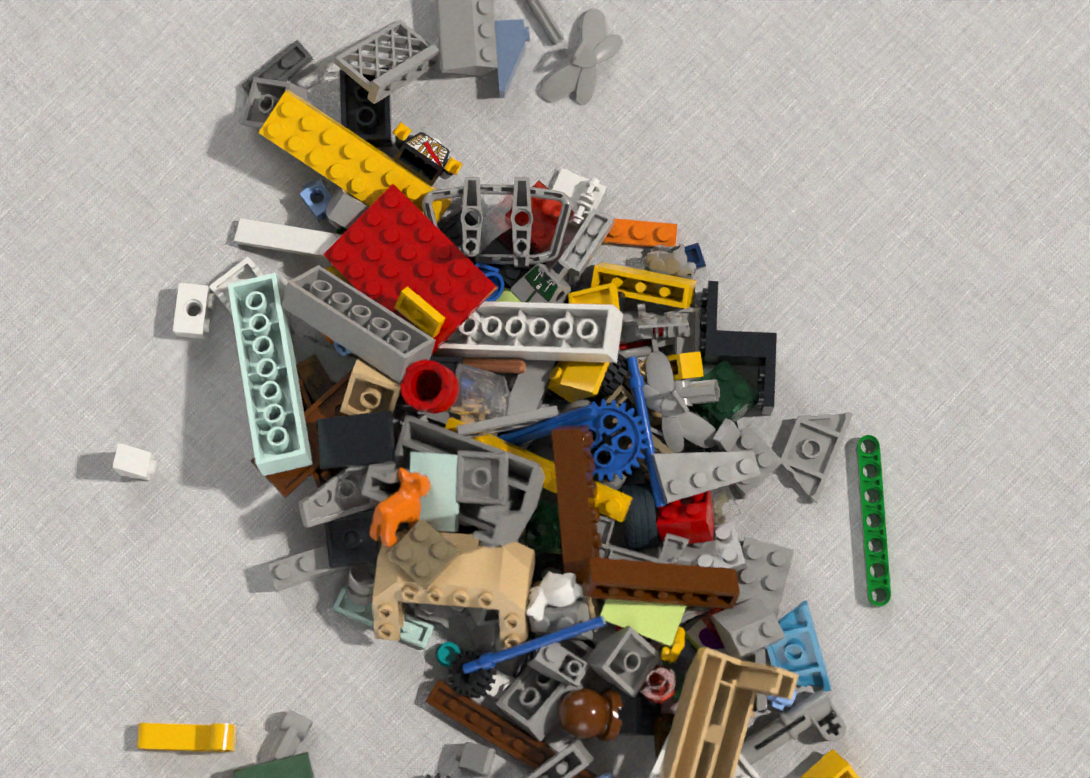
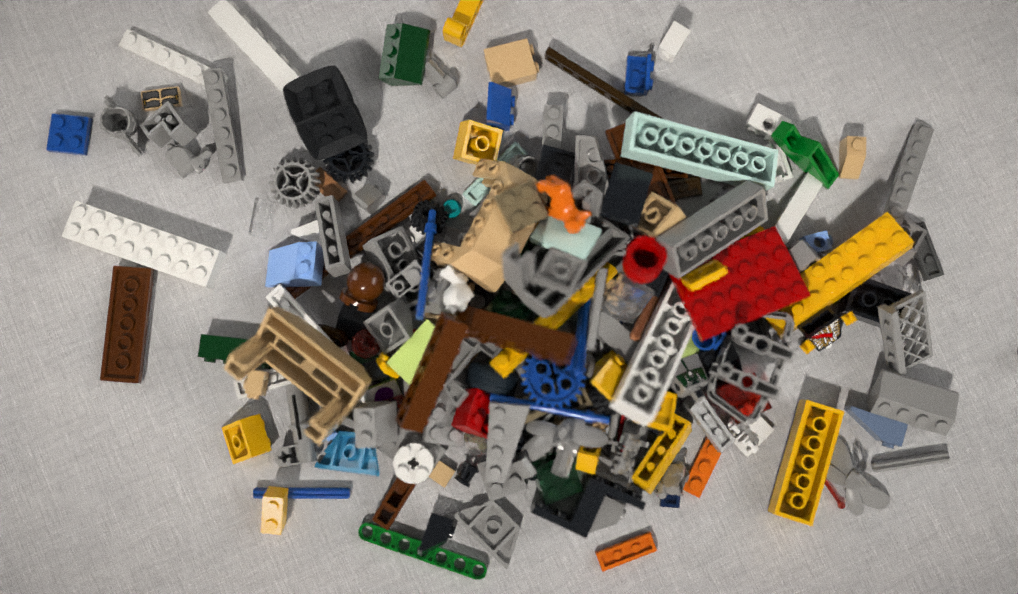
camera: 110 degrees right, 5 degrees up
none -> blue axle [253,487,350,499]
none -> yellow brick [261,486,289,535]
none -> reddish brown slope [372,477,417,530]
none -> white plate [393,443,434,484]
none -> black slope [418,513,456,556]
none -> tan tile [429,460,455,488]
none -> yellow slope [453,120,503,165]
none -> black bush [455,461,479,487]
none -> tan brick [483,38,539,87]
none -> blue slope [486,82,515,131]
none -> dark brown tile [545,47,665,120]
none -> light grey slope [590,495,626,533]
none -> orange tile [595,531,657,572]
none -> blue bracket [624,54,654,96]
none -> yellow brick [768,399,844,526]
none -> green slope [771,121,839,189]
none -> clear red hinge [824,476,845,509]
none -> tan slope [839,136,867,179]
none -> light grey plate [882,122,934,226]

